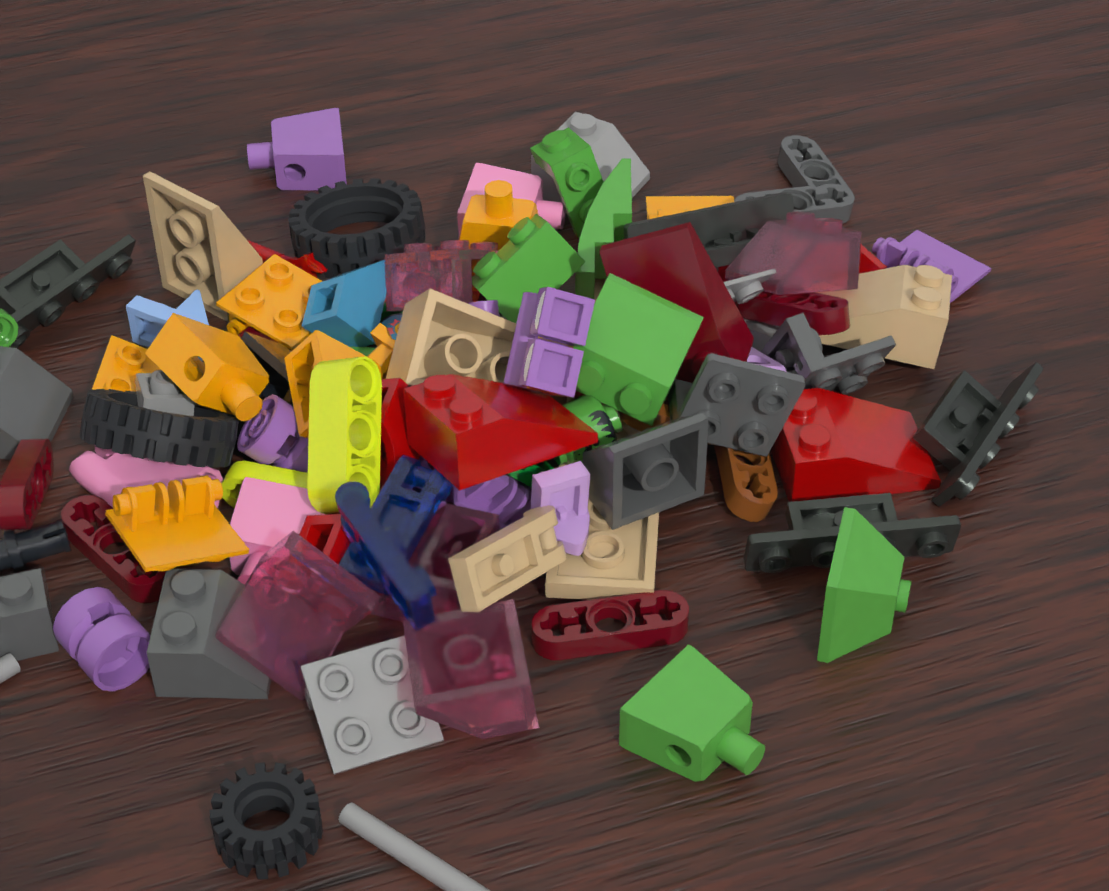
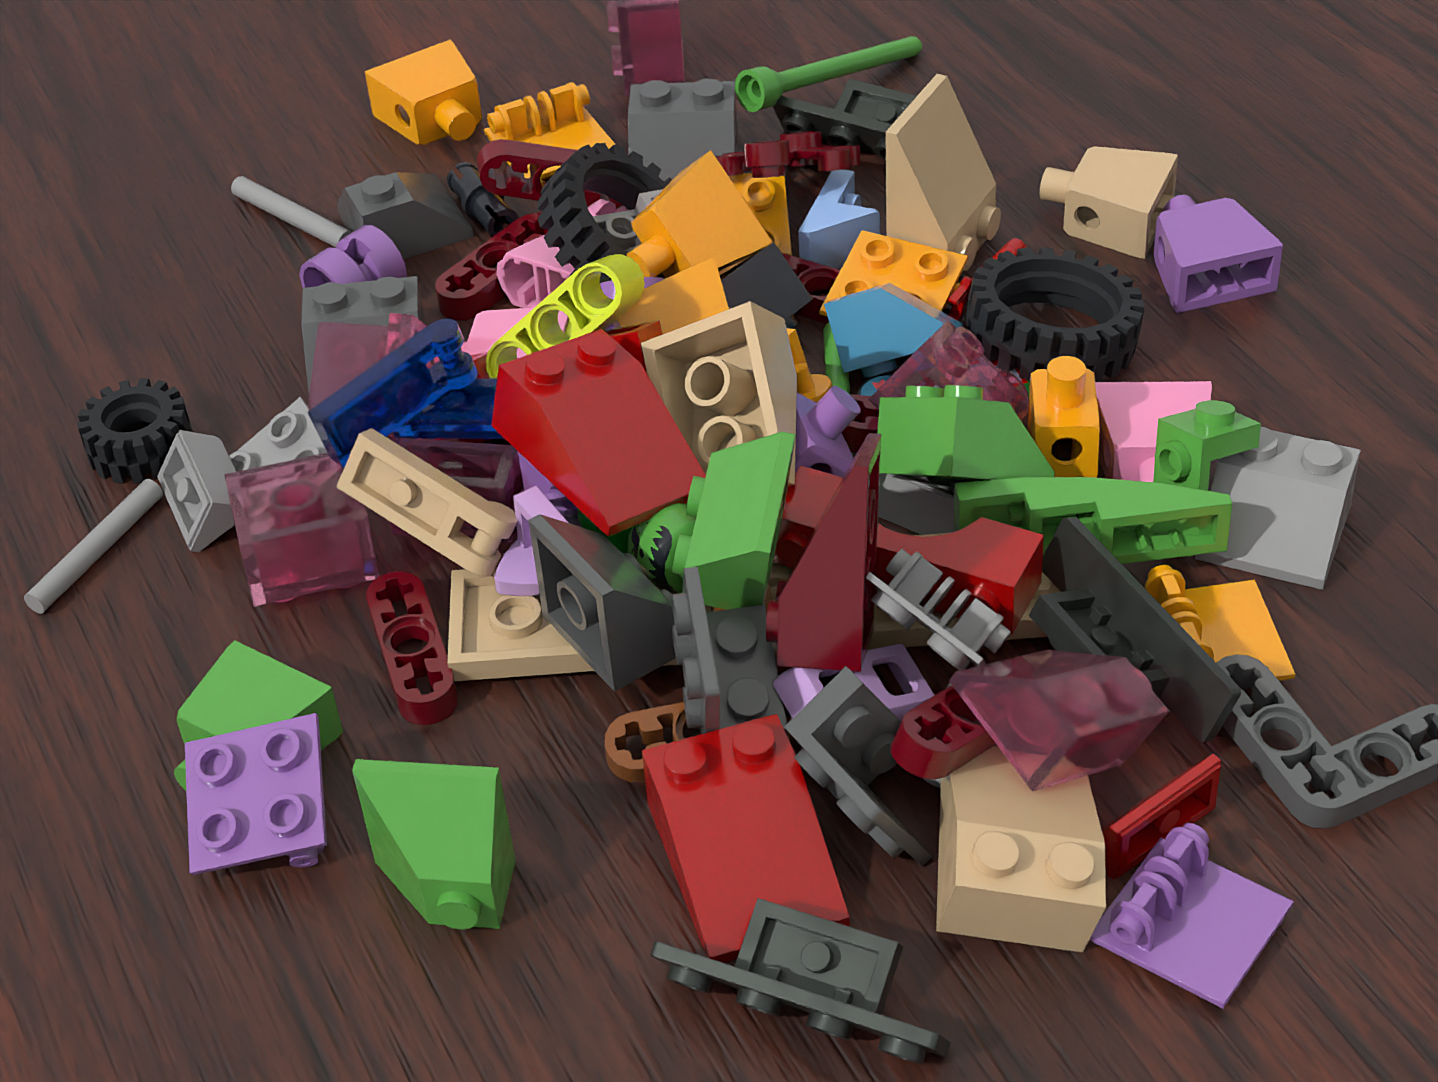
camera: 85 degrees right, 0 degrees up
light orange hinge [105,475,249,572] -> none
medium lavender hips [504,287,595,398] -> none
pearl dark grey bracket [743,493,961,573] -> none
none -> light grey slope [157,430,252,552]
none -> medium lavender hinge [185,713,327,875]
none -> dark red plant [715,131,861,178]
none -> tan torso [1040,146,1178,259]

